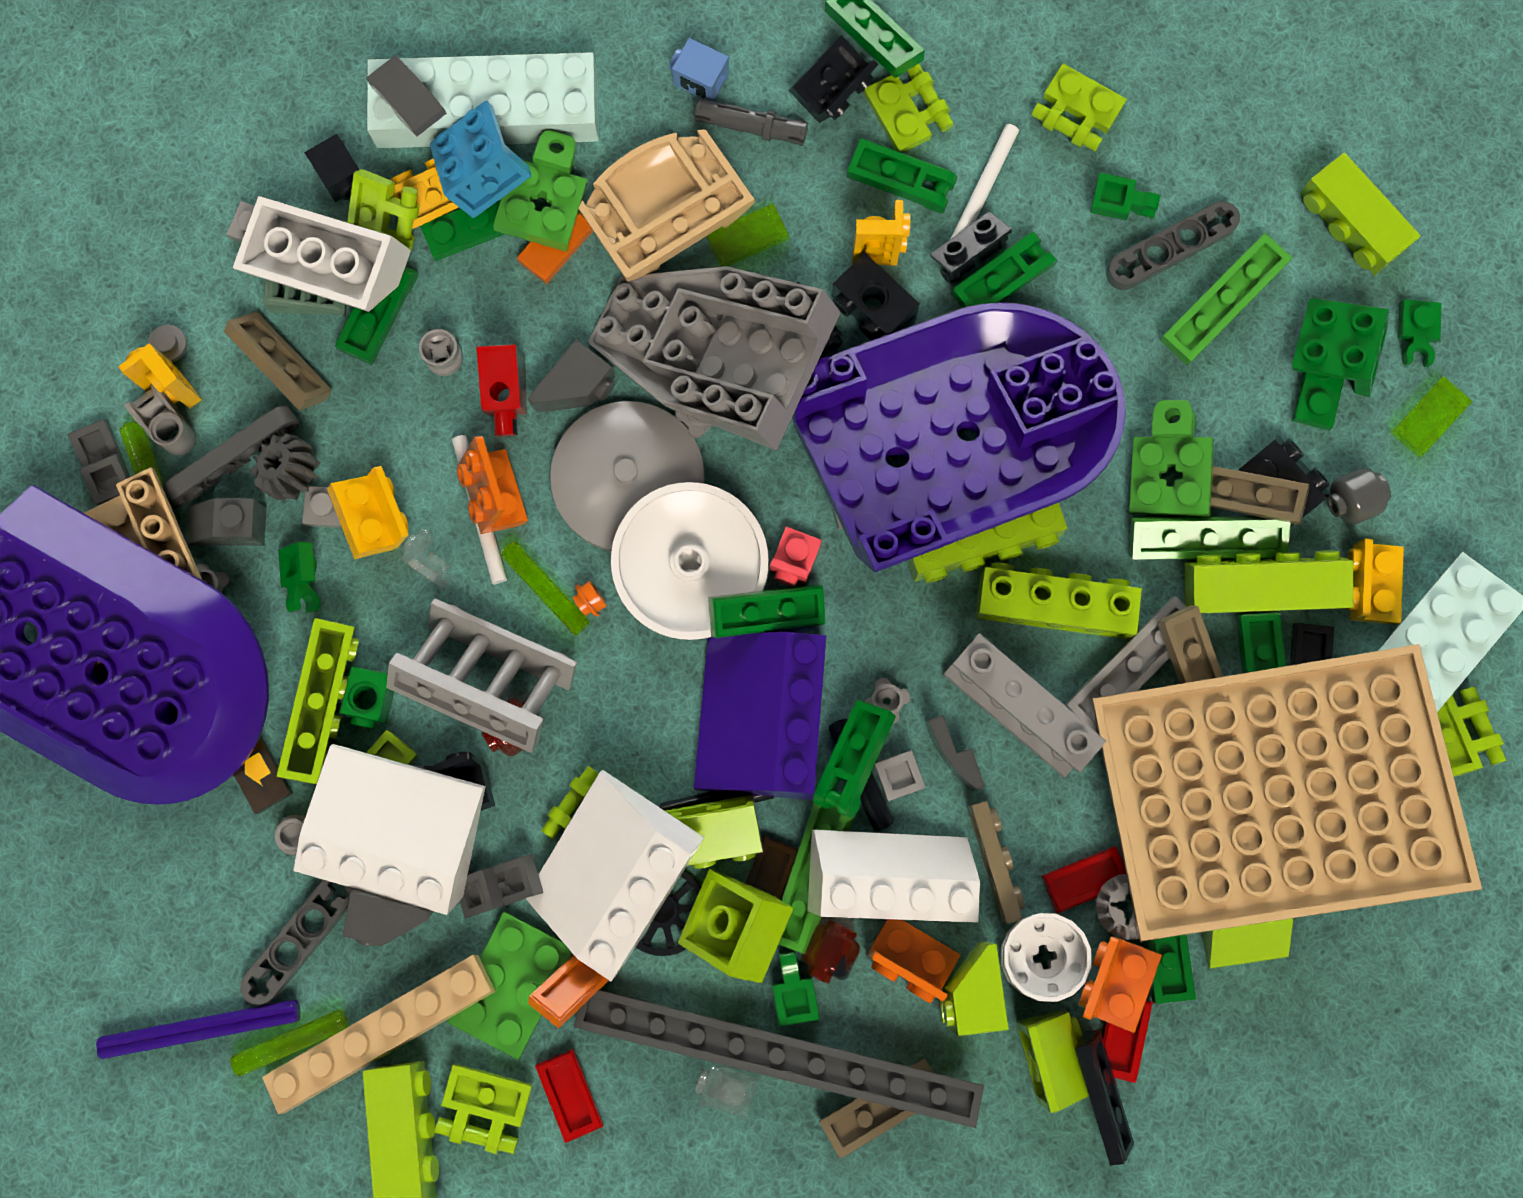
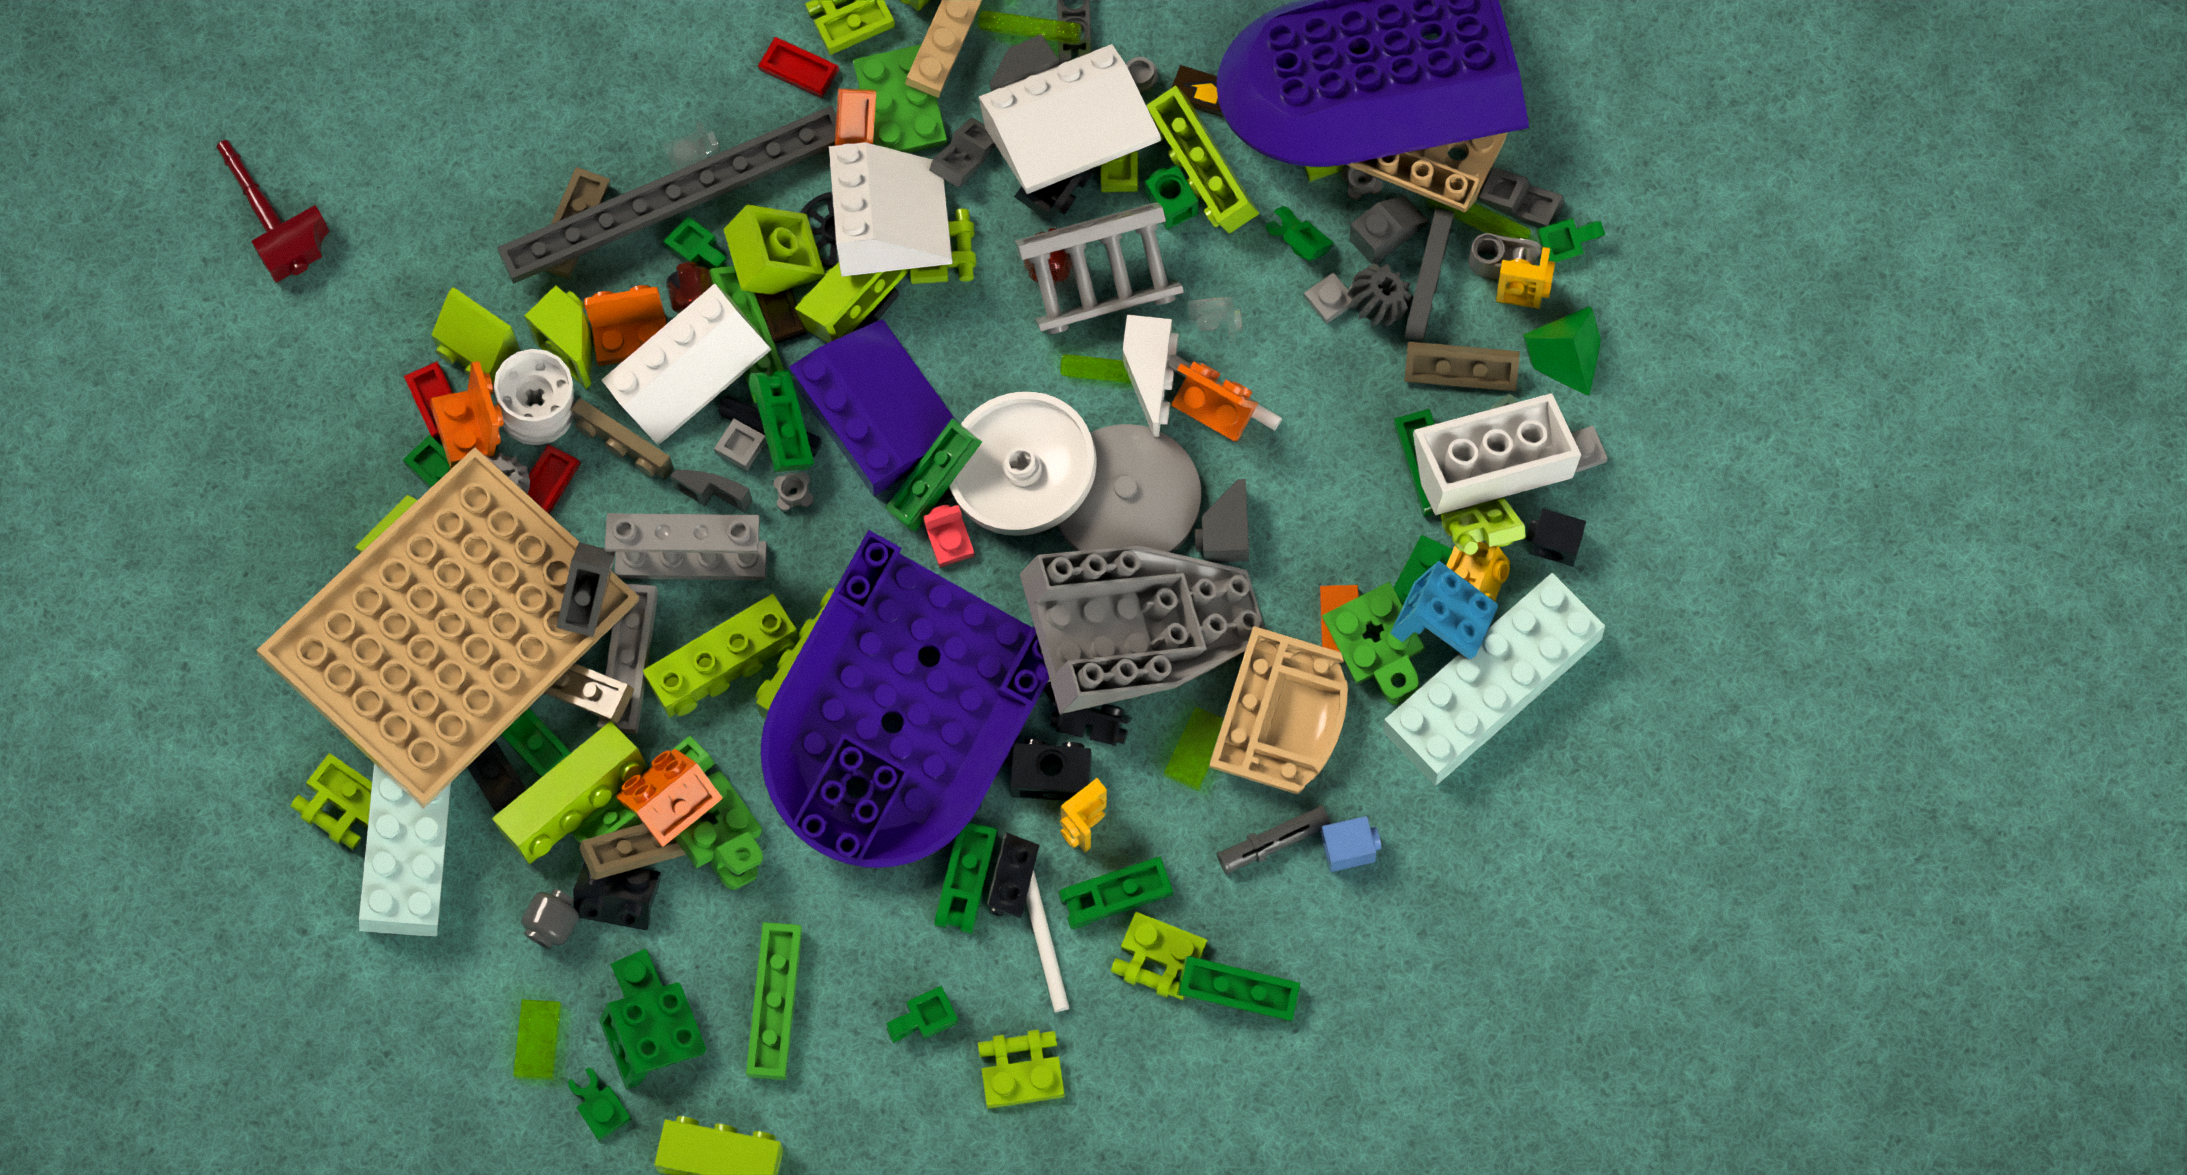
camera: 145 degrees right, 10 degrees down
light grey plate [148,325,187,362] -> none
yellow bracket [327,466,408,559] -> none
dark grey slope [366,55,447,137] -> none
light grey wheel [419,329,463,376] -> none
red torso [476,345,527,437] -> none
orange plate [572,580,607,617] -> none
black bracket [788,35,879,123] -> none
black tile [1075,1029,1134,1166] -> none
dark grey beam [1106,201,1240,290] -> none
yellow bracket [1346,538,1404,625] -> none
none -> dark grey slope [556,542,616,637]
none -> orange bracket [616,749,723,847]
none -> clear neon green axle [978,11,1082,43]
none -> white slope [1123,315,1178,437]
none -> green slope [1523,306,1601,396]
none -> green plate [1536,218,1605,263]

